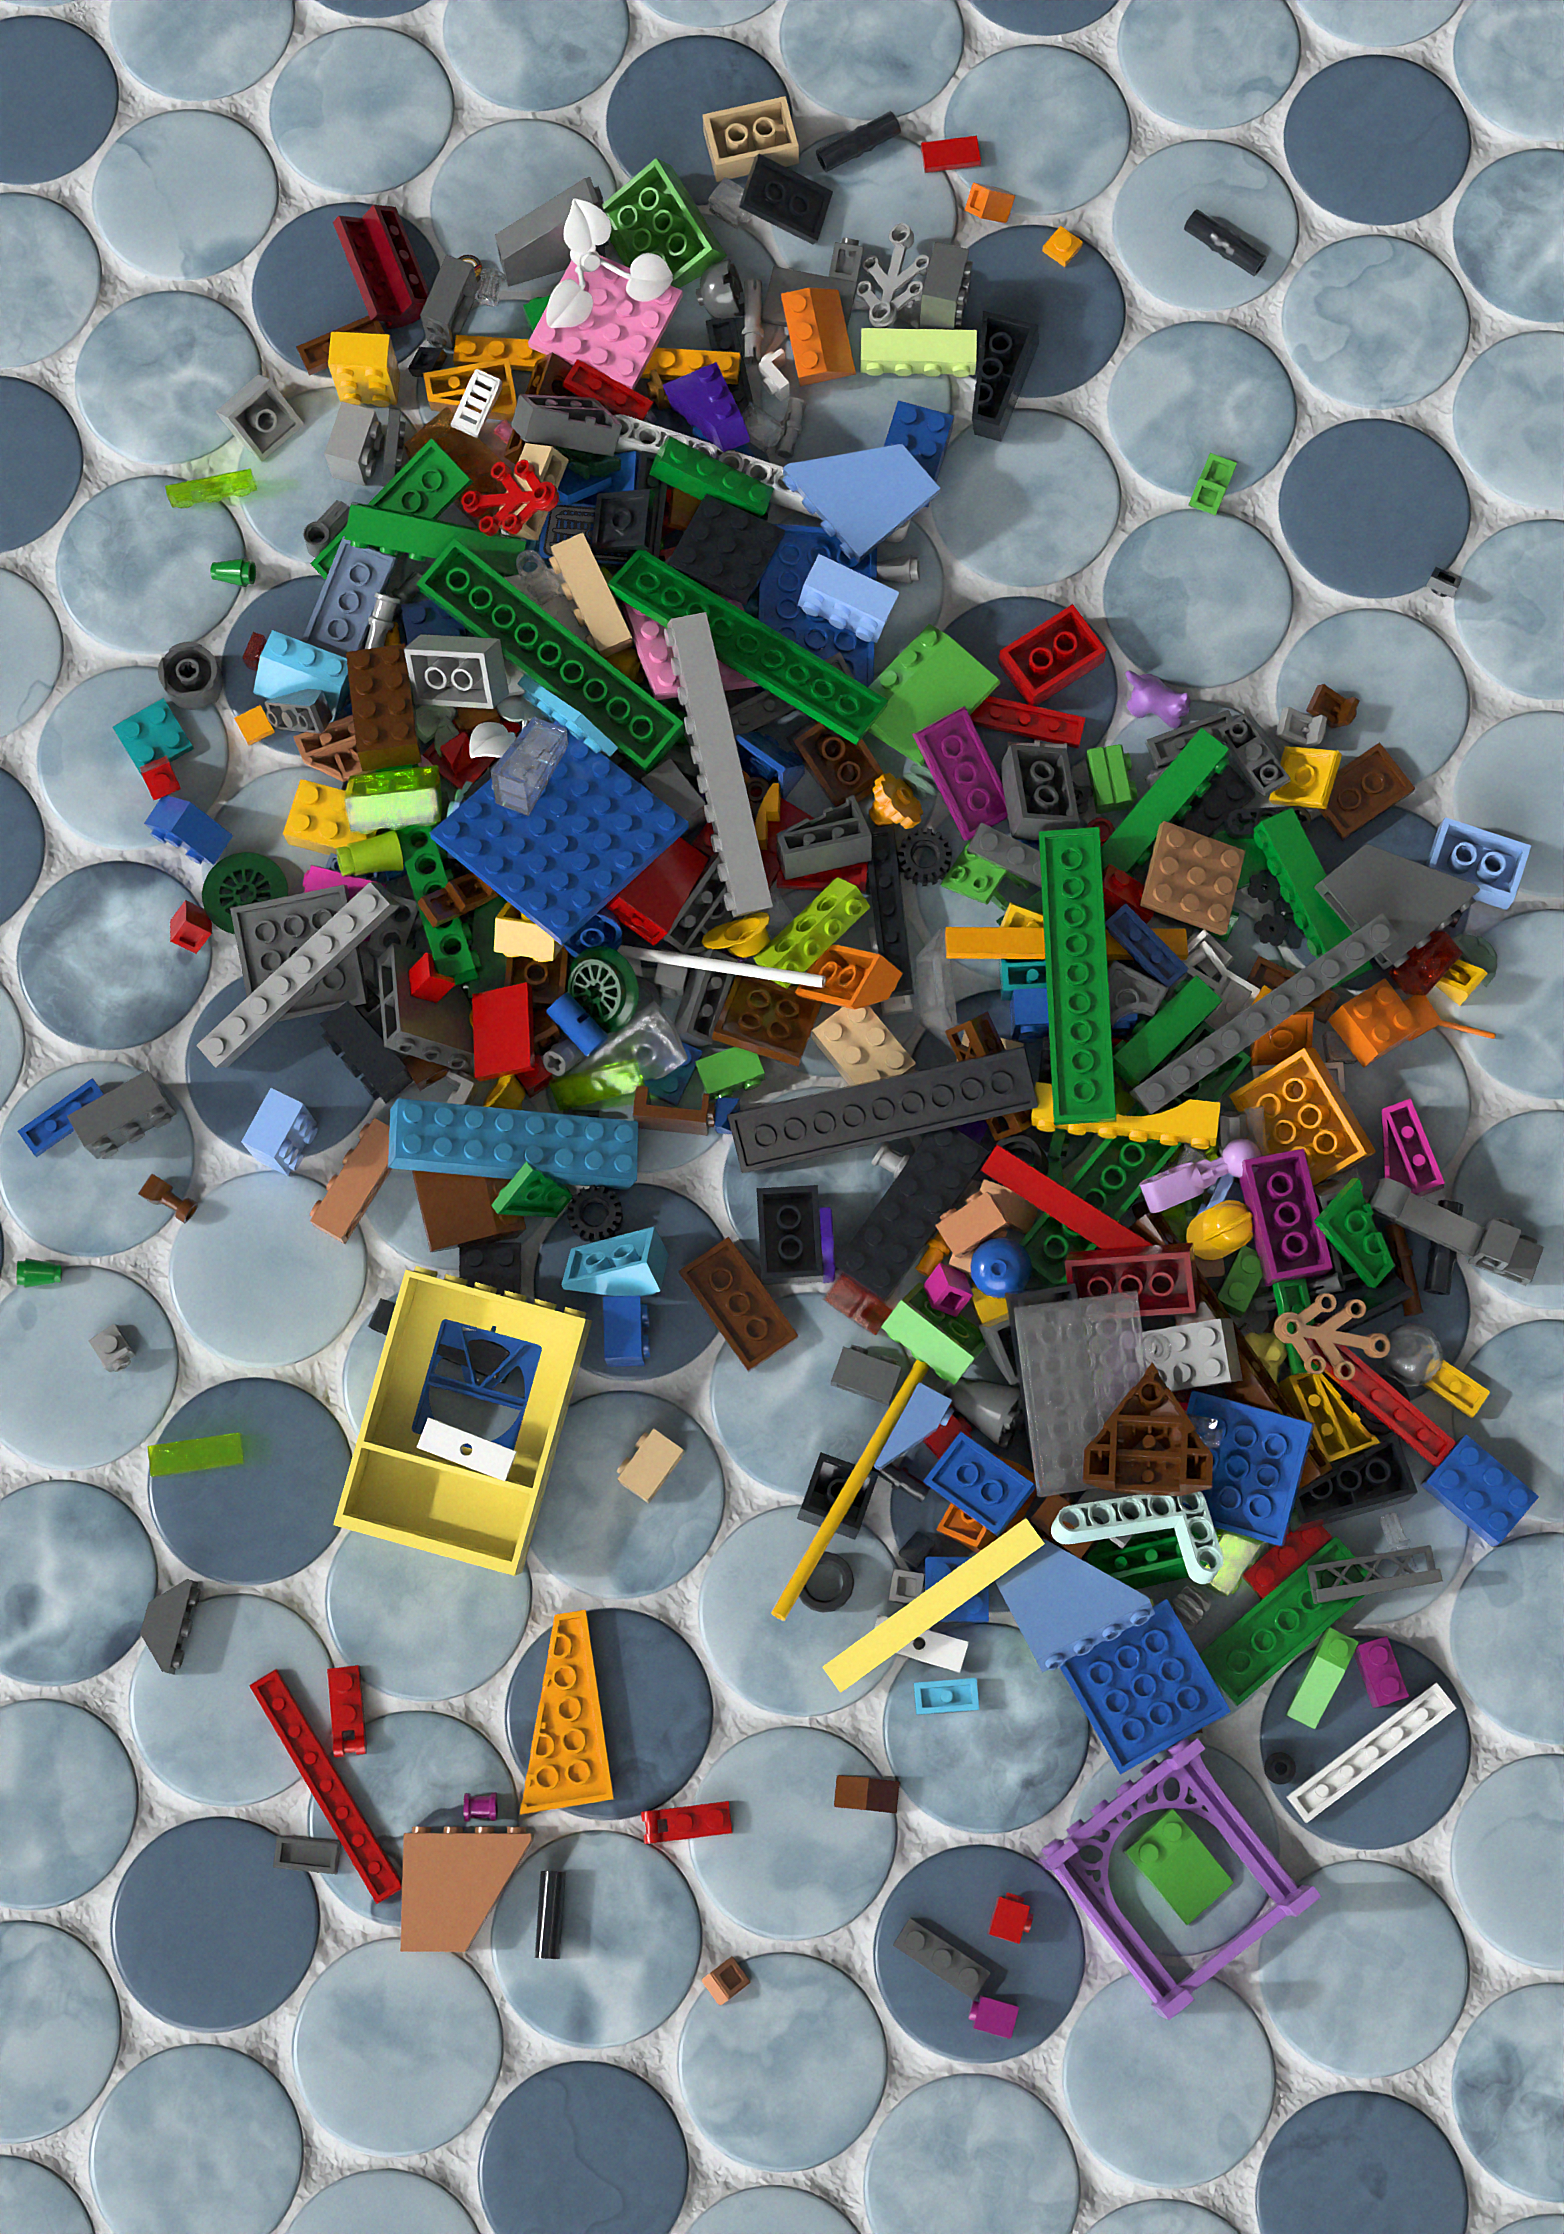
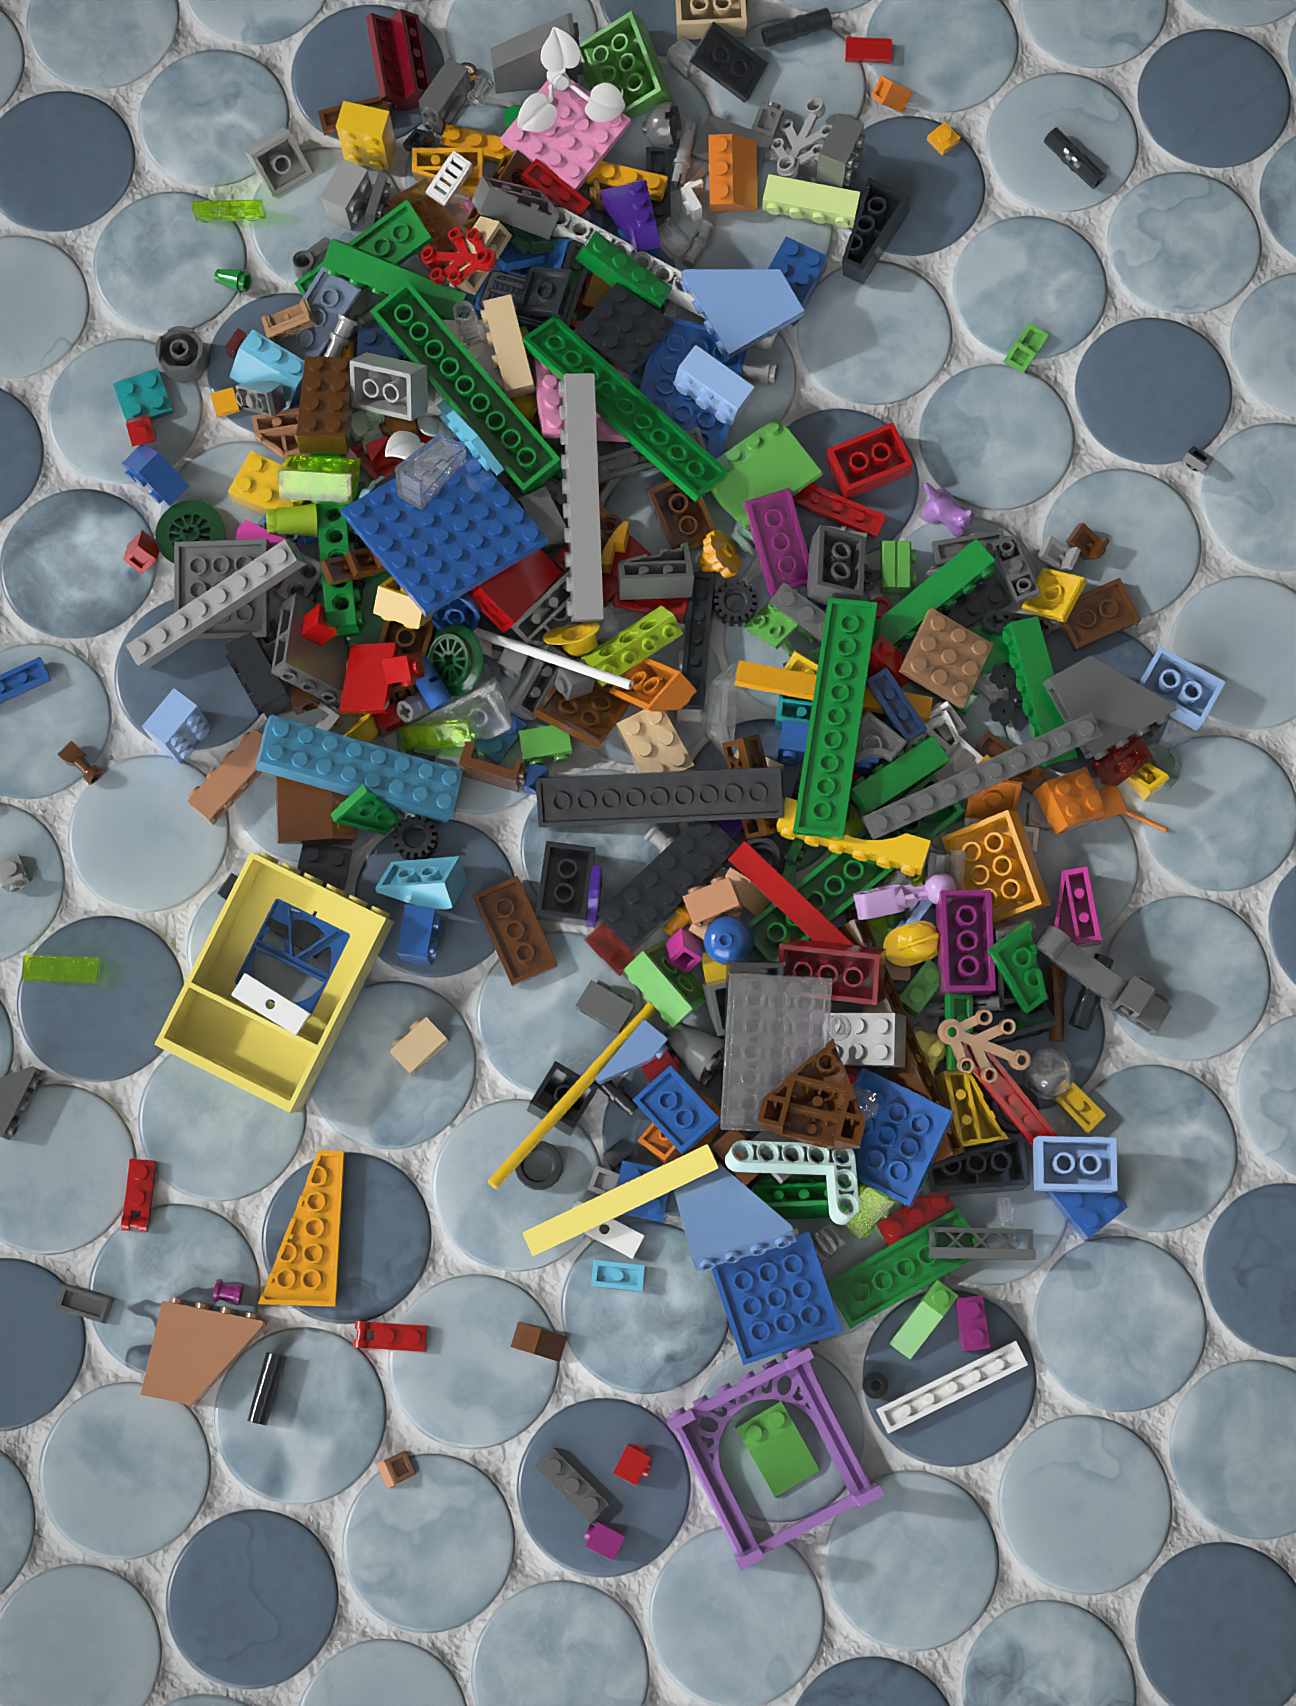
camera: 10 degrees right, 0 degrees up
dark grey brick [67,1070,177,1159] -> none
red tile [249,1669,402,1904] -> none
blue slope [735,731,805,800] -> none
none -> medium nougat hinge [261,299,317,342]
none -> red brick [382,652,425,686]
none -> dark grey brick [555,659,596,701]
none -> light blue brick [1033,1136,1117,1193]

